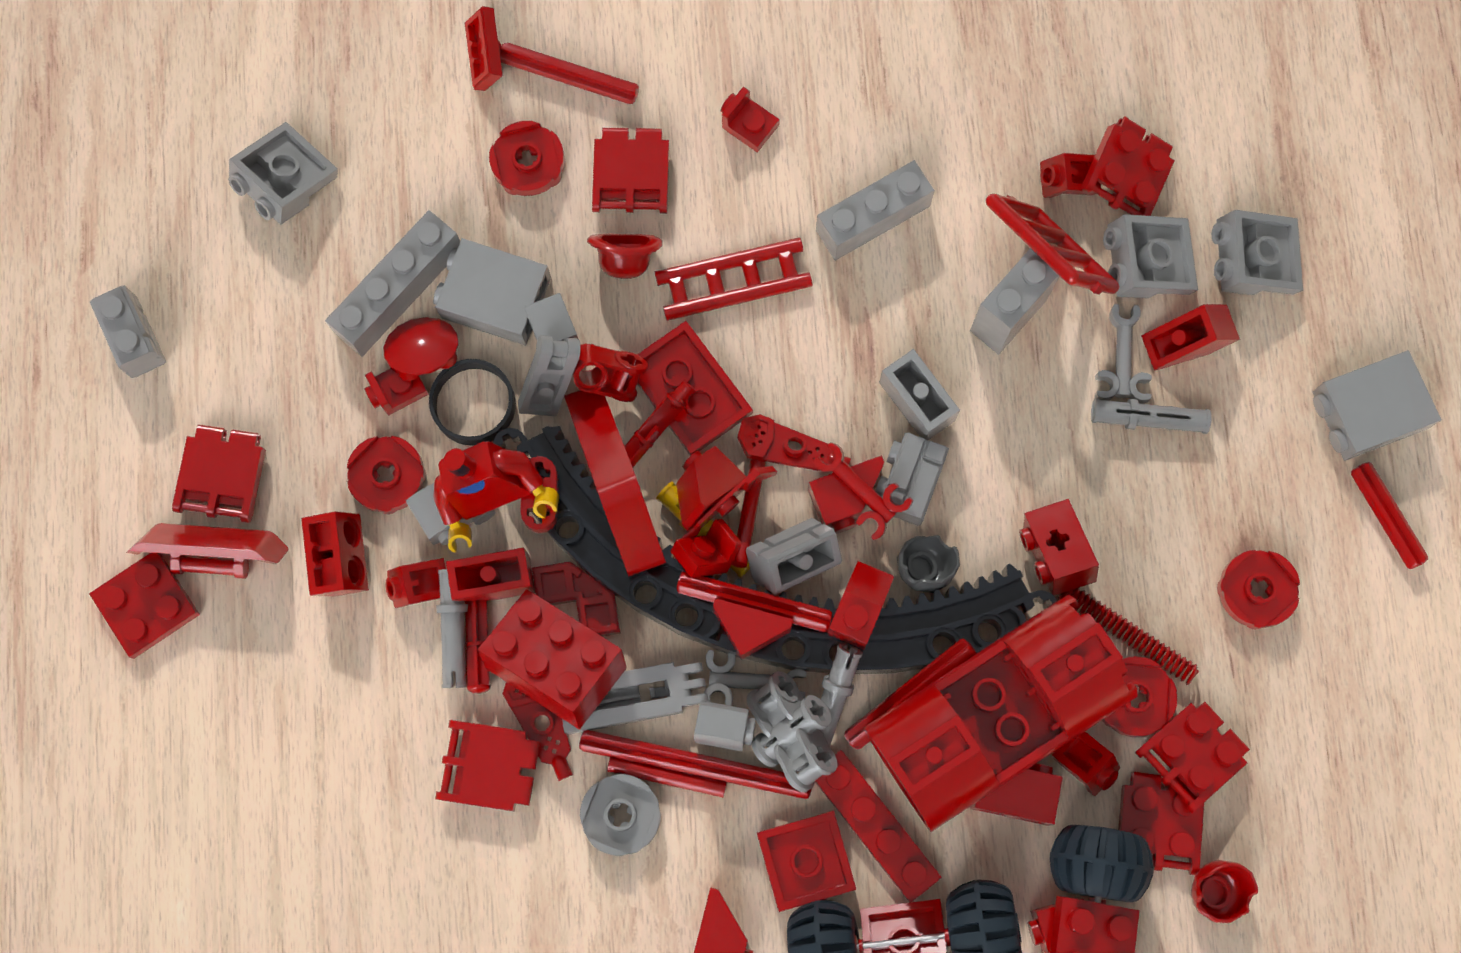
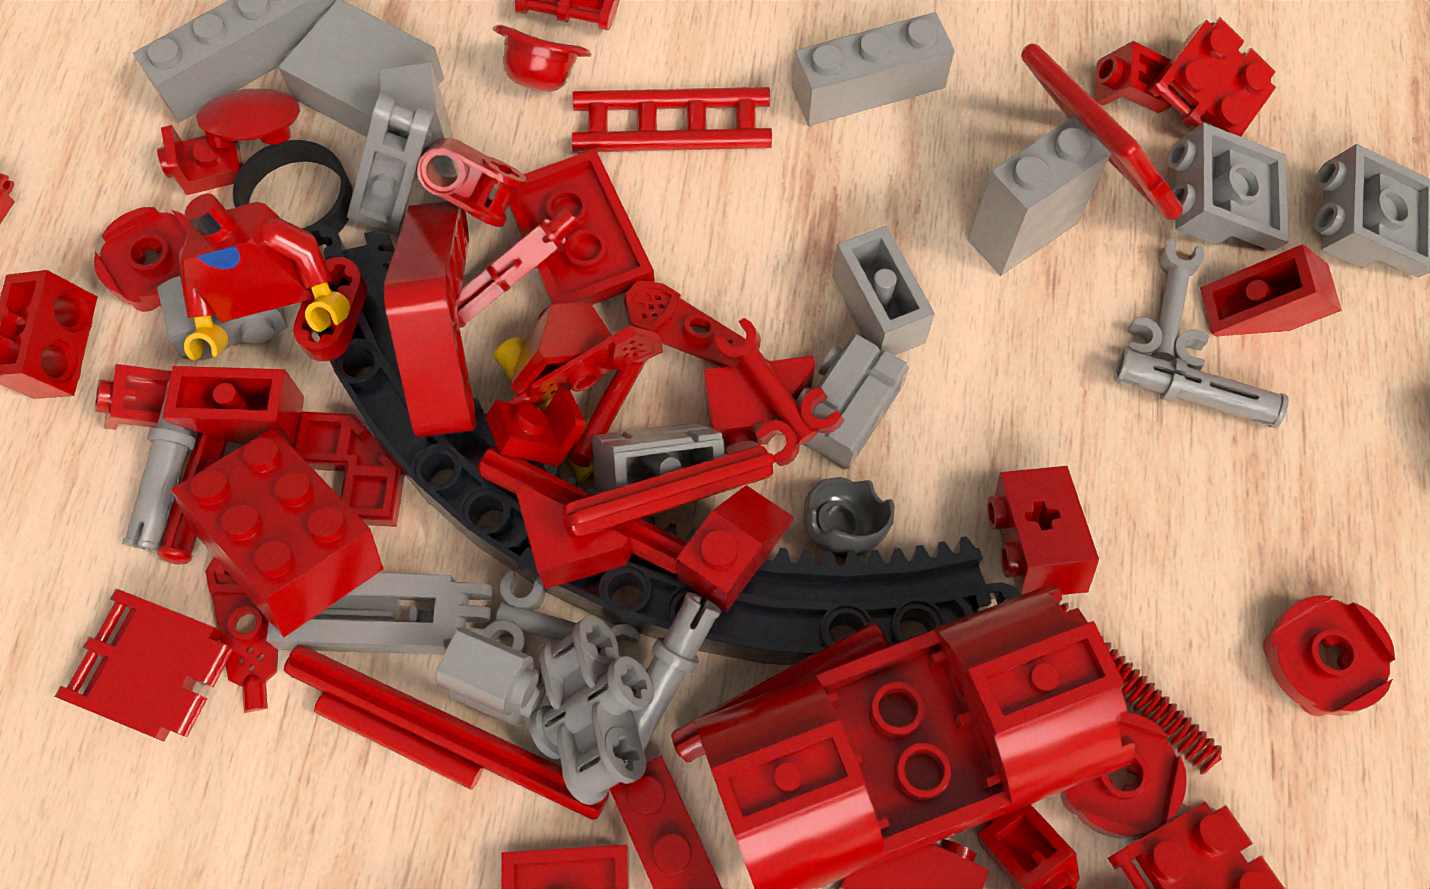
camera: 10 degrees right, 10 degrees down
light grey plate [580,774,661,856] -> none
none -> red axle [562,445,775,538]

